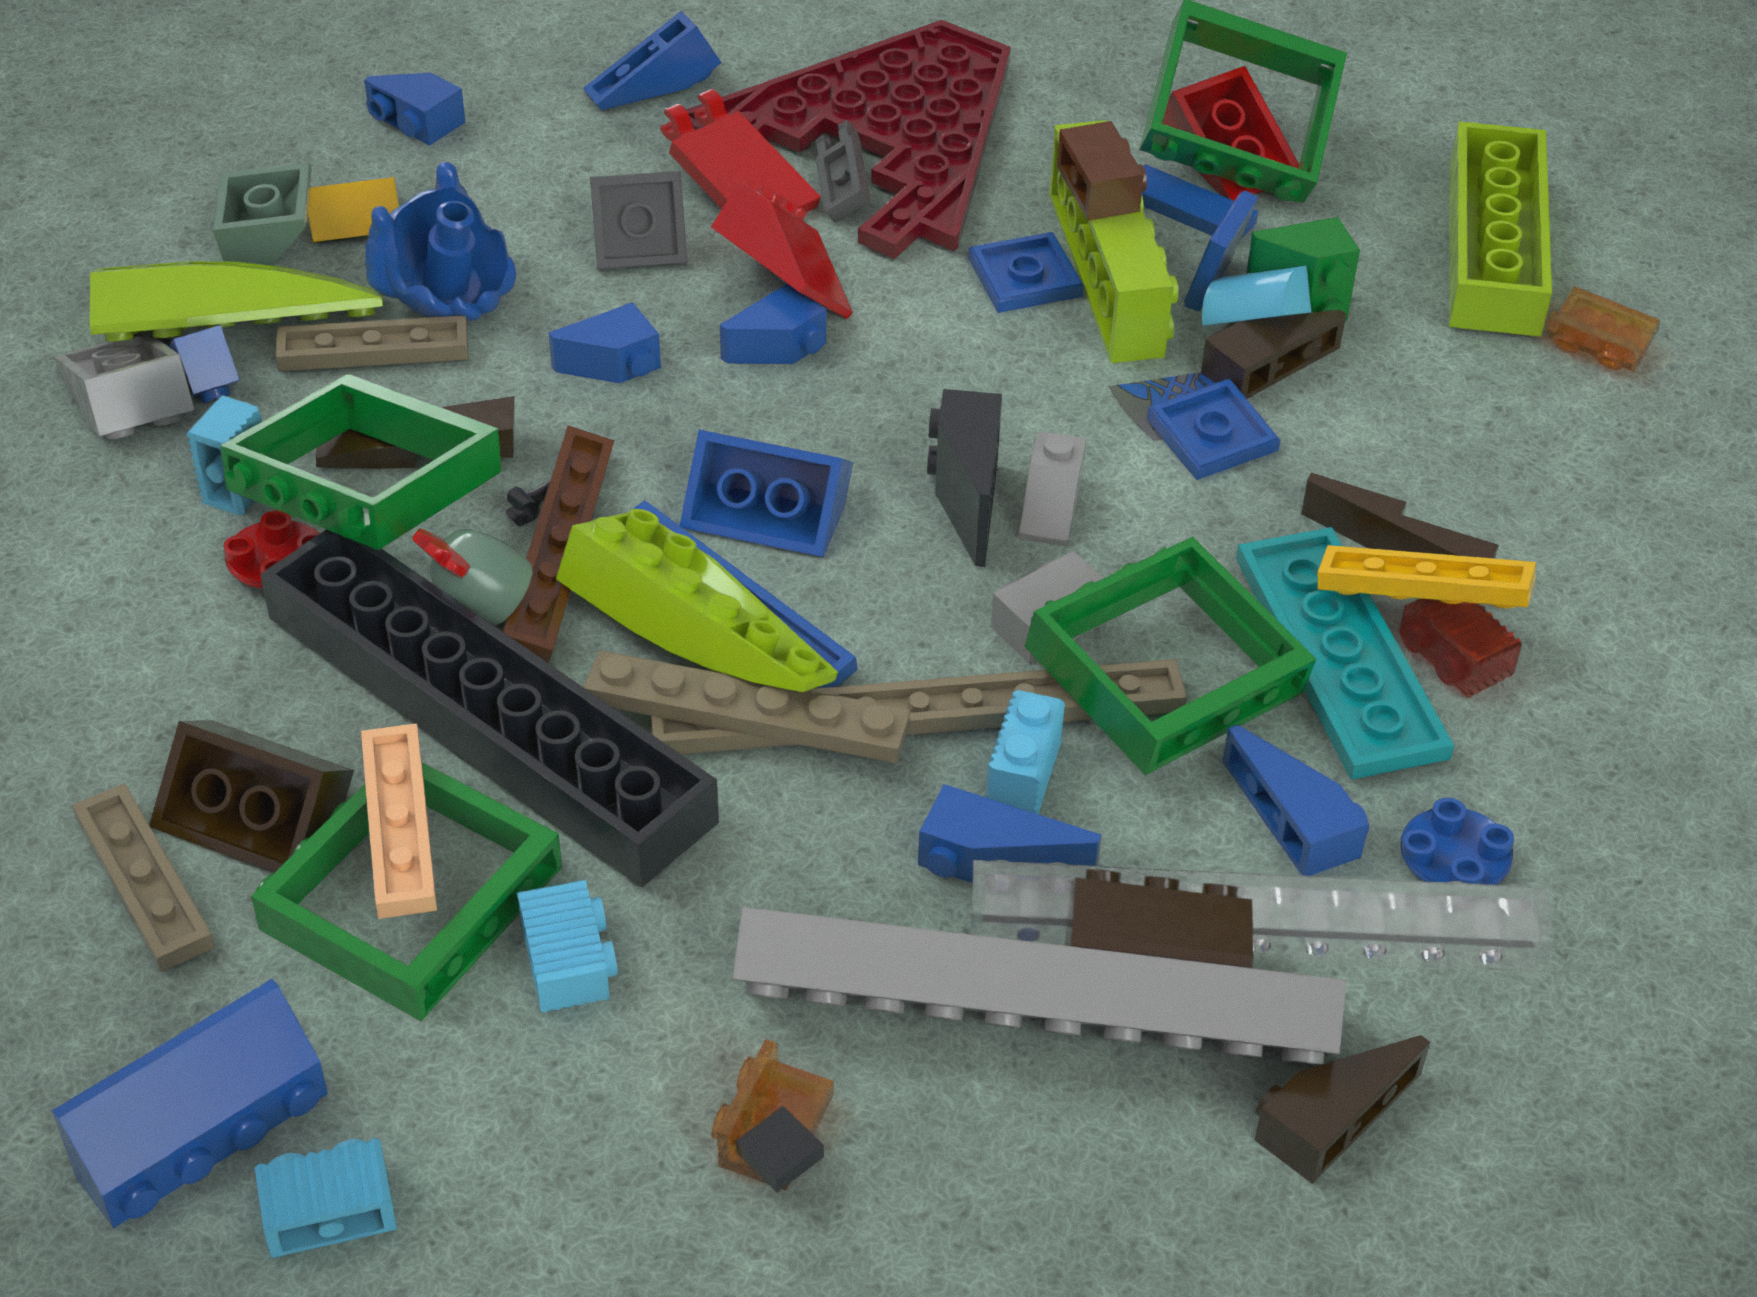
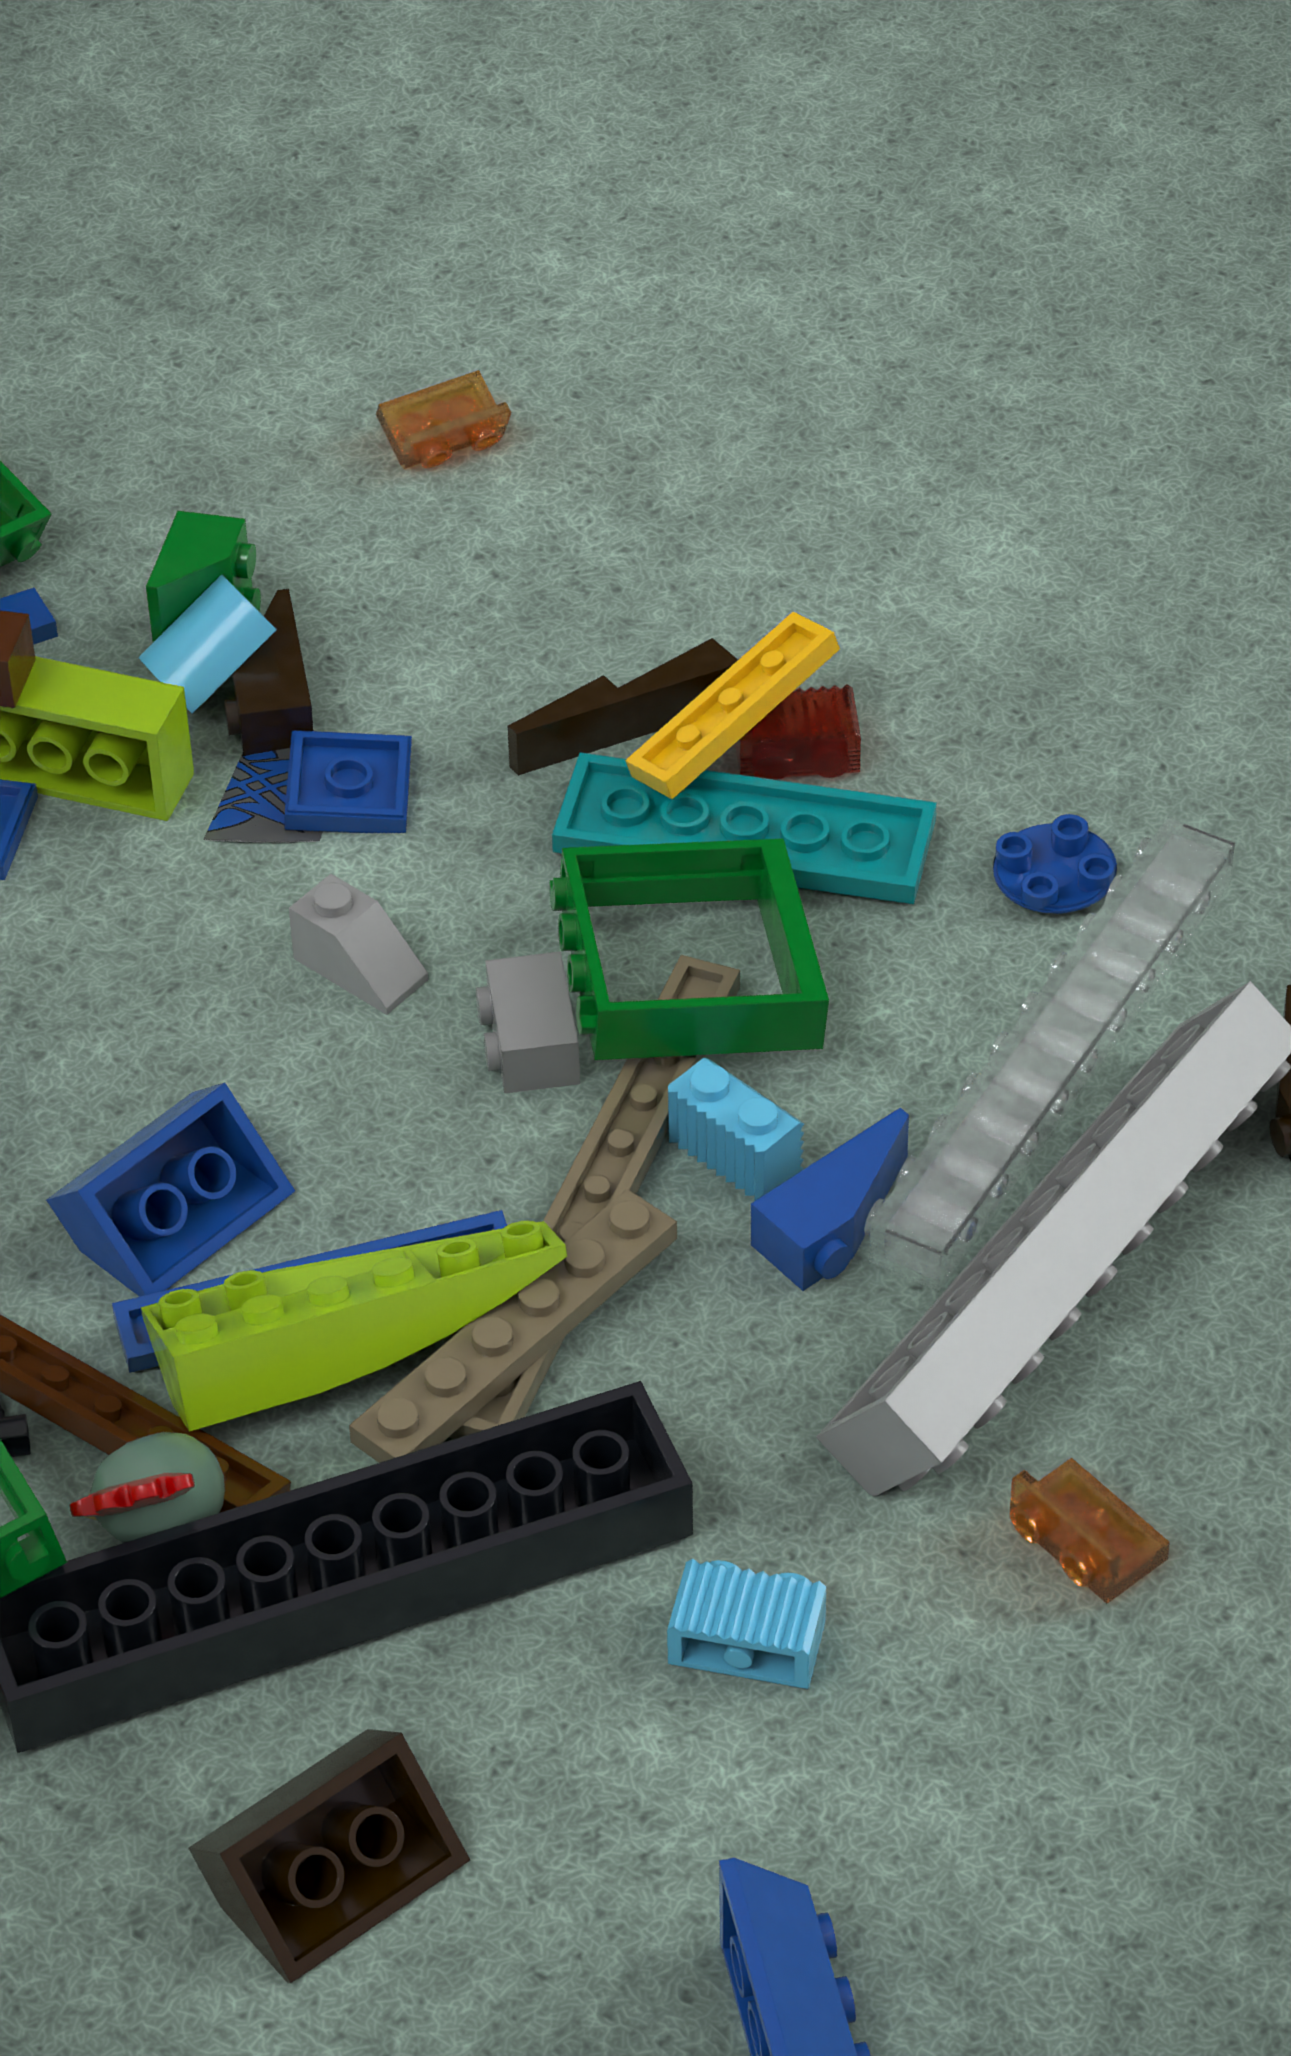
camera: 60 degrees left, 0 degrees up
dark tan plate [72,783,215,972] -> none
green window [251,762,562,1021] -> none
medium azure brick [255,1138,397,1258] -> none
light nougat plate [361,723,437,919] -> none
black tile [736,1106,824,1192] -> none
black slope [927,389,1002,567] -> none
dark brown slope [1064,869,1254,968] -> none
blue tile [1184,190,1259,312] -> none
blue slope [1222,725,1369,878] -> none
lime brick [1449,121,1552,337] -> none

